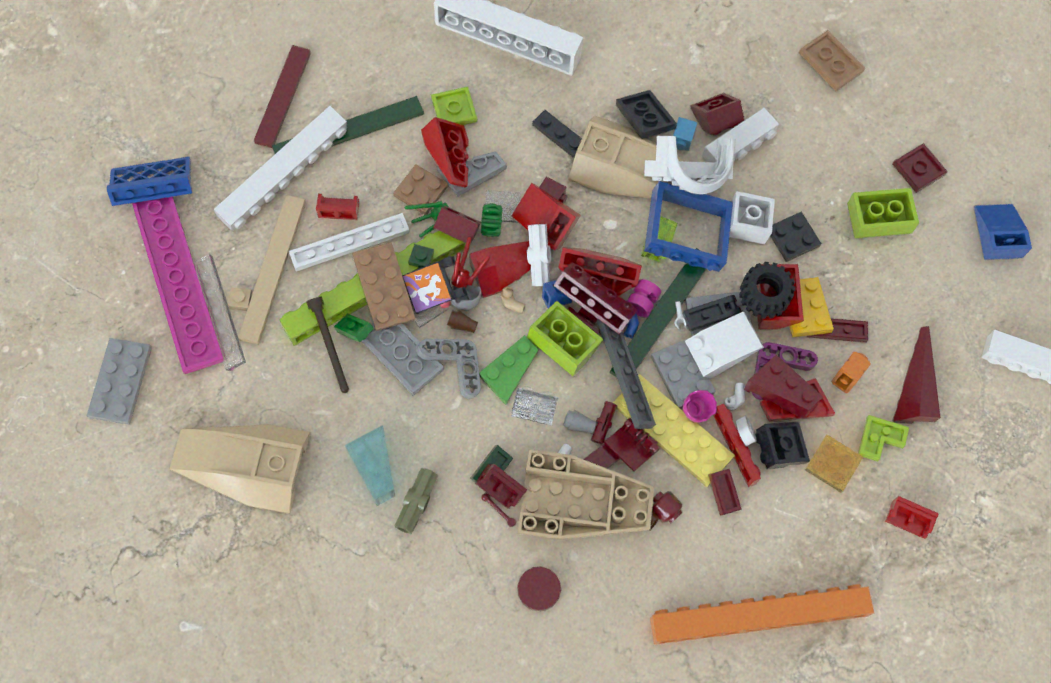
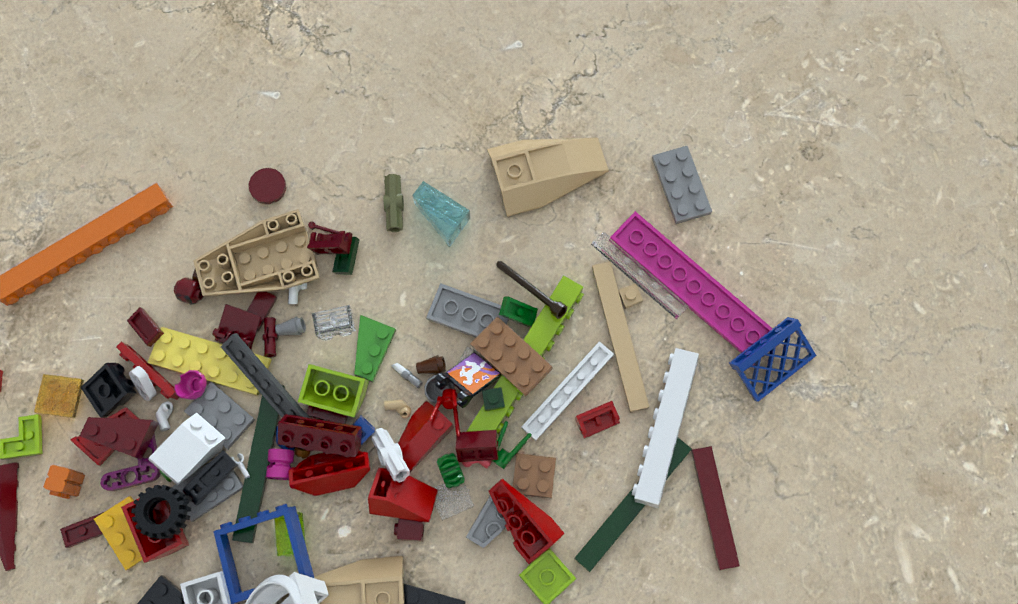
camera: 160 degrees right, 5 degrees up
light grey beam [416,339,481,399] -> none
none -> light grey piece [391,363,423,388]

